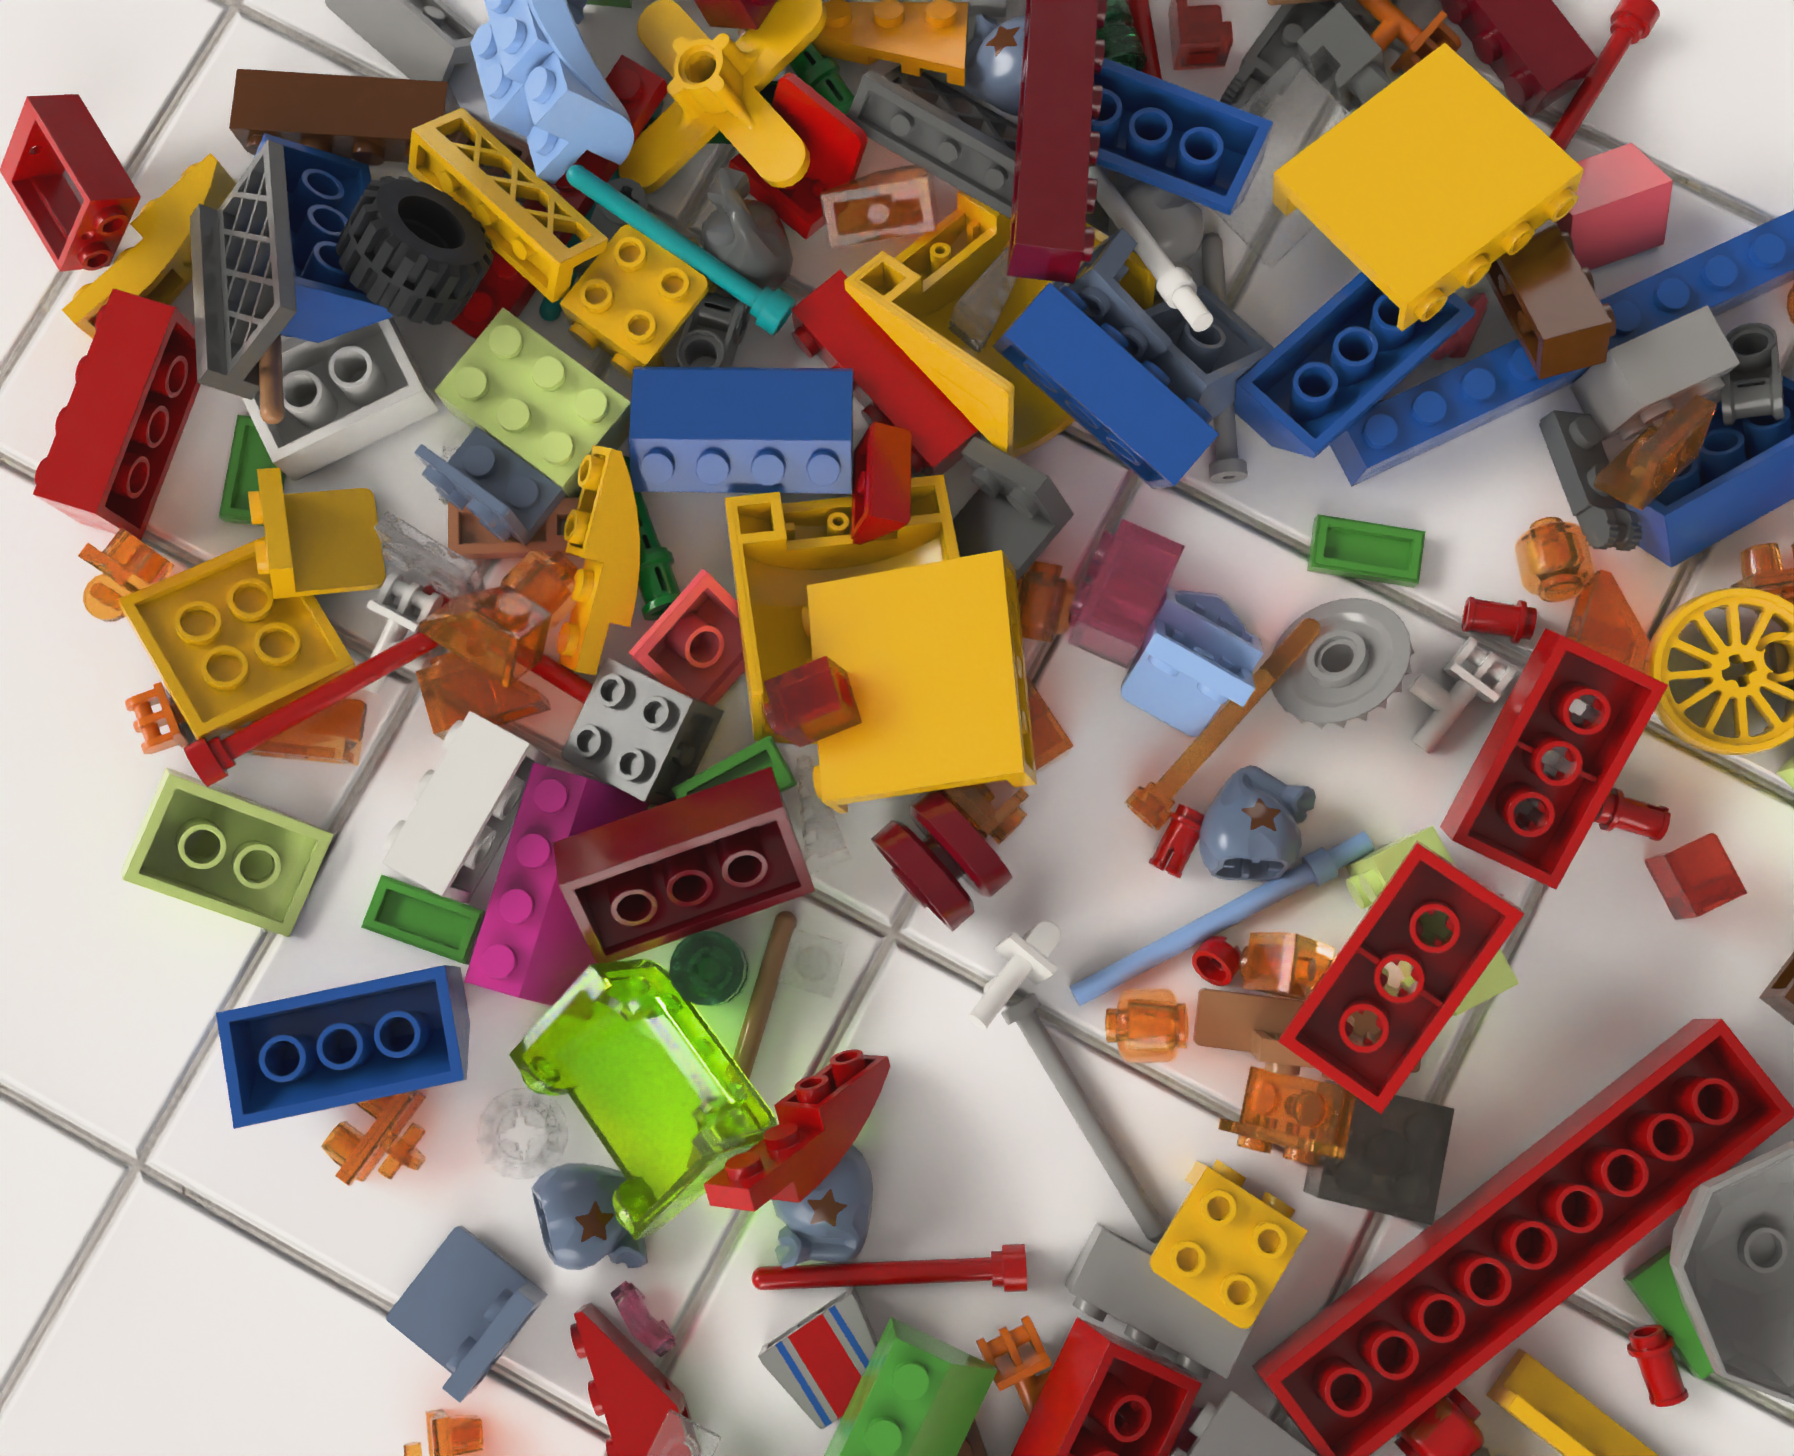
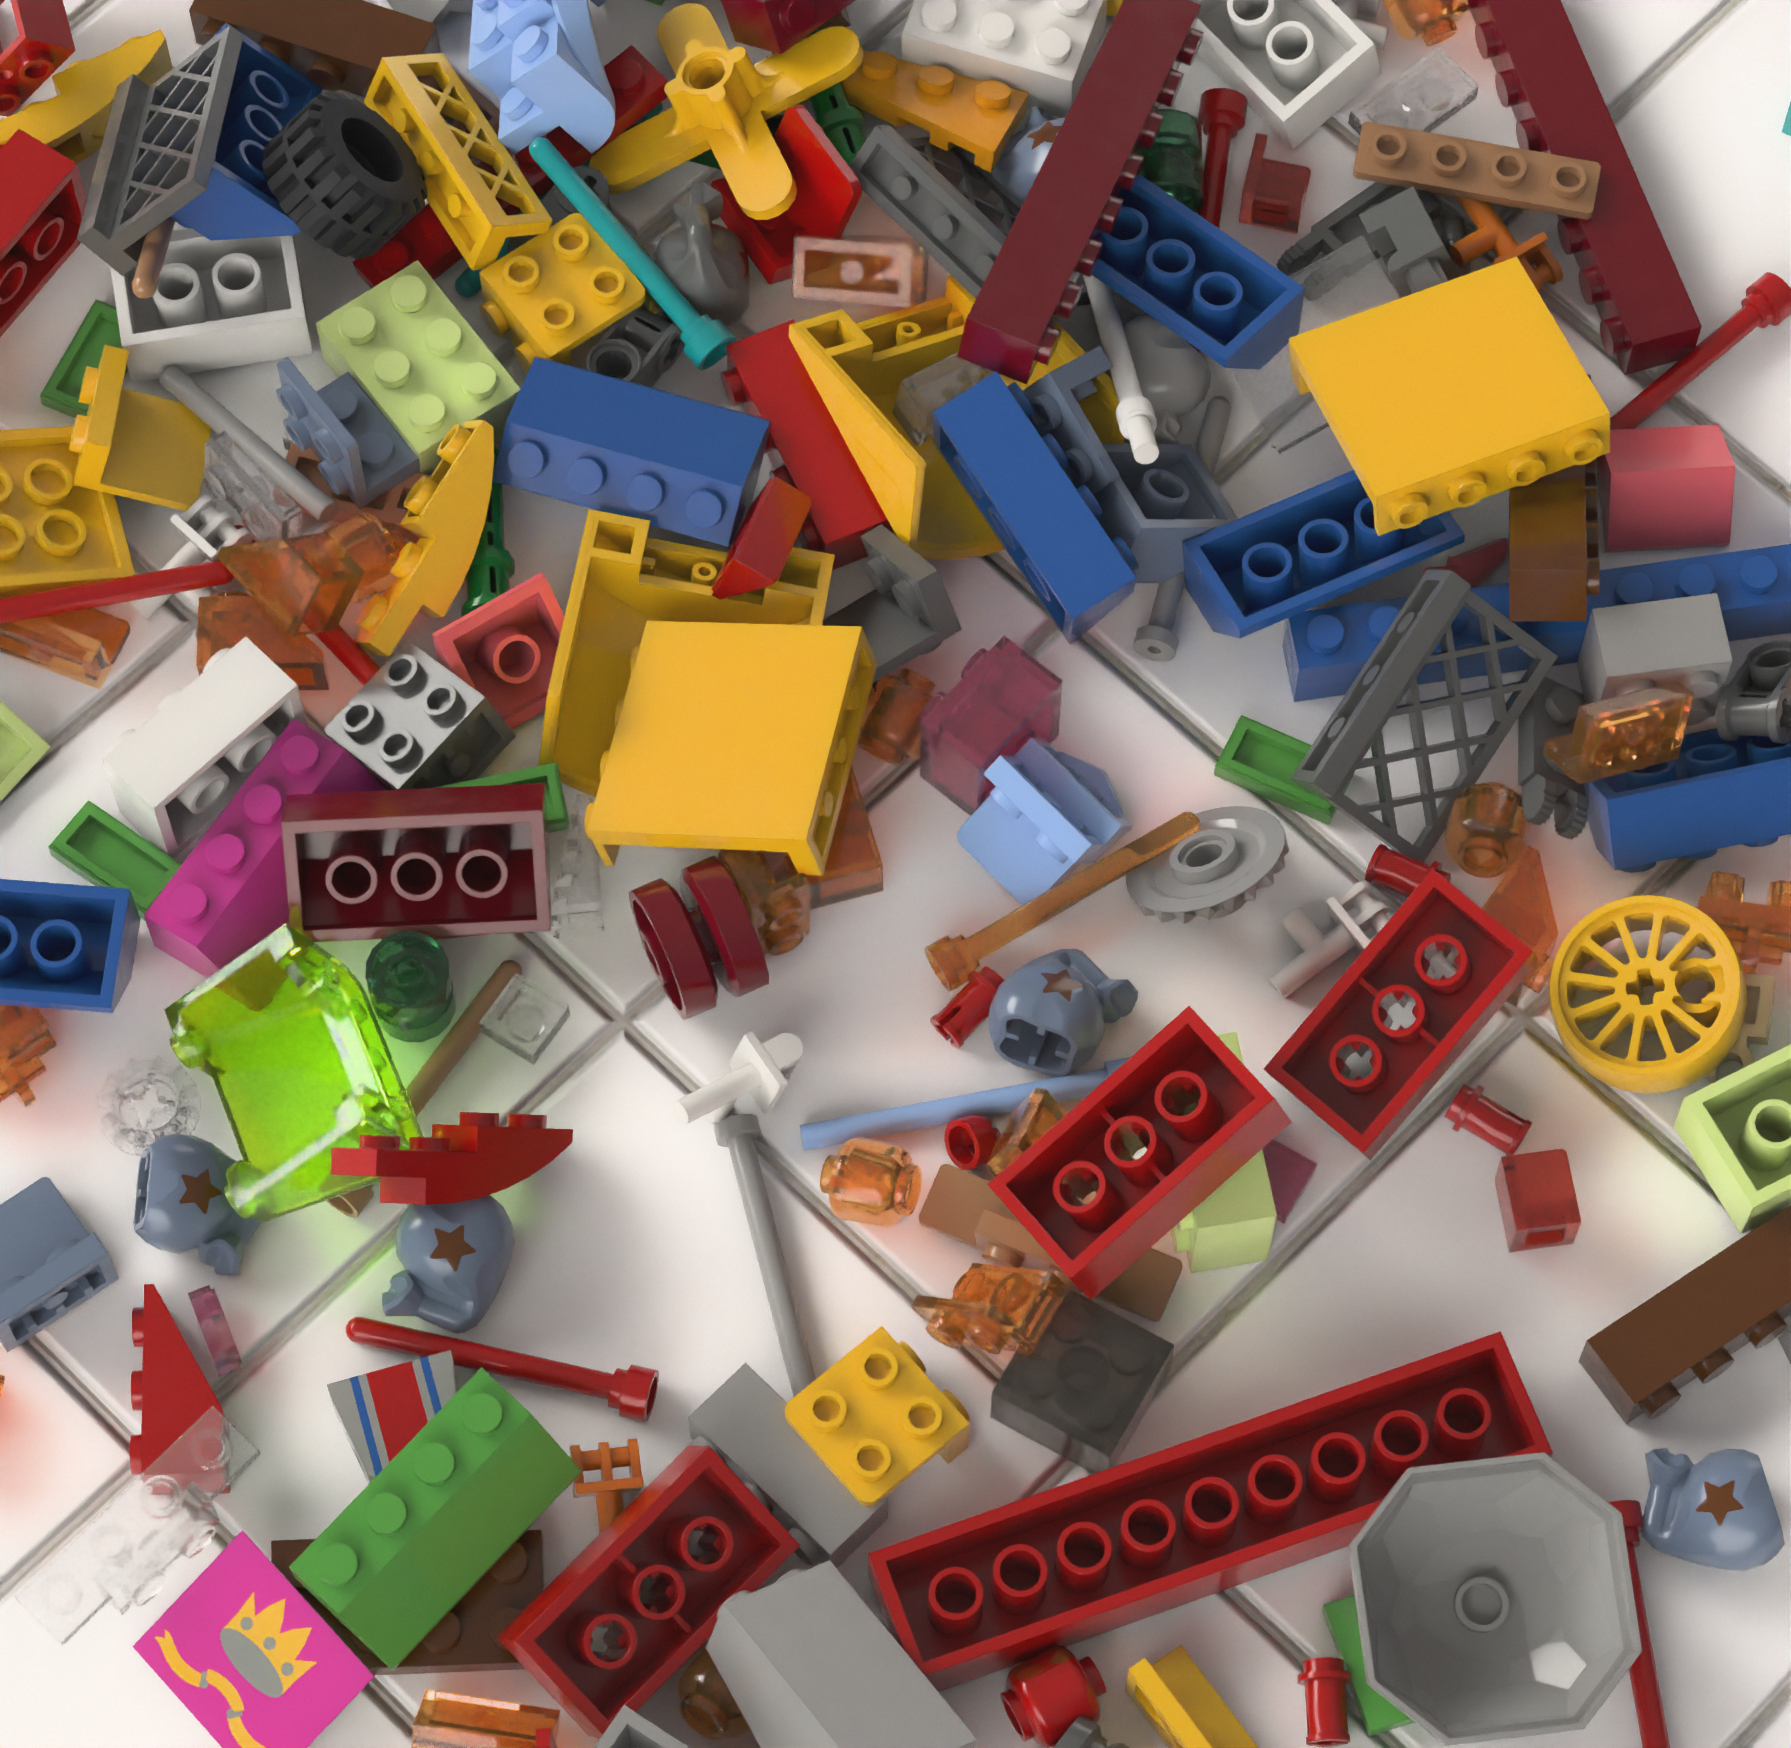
camera: 15 degrees right, 15 degrees down
clear red brick [764,656,862,748] -> none
none -> light grey bar [159,365,338,523]
none -> dark grey fence [1290,569,1558,863]

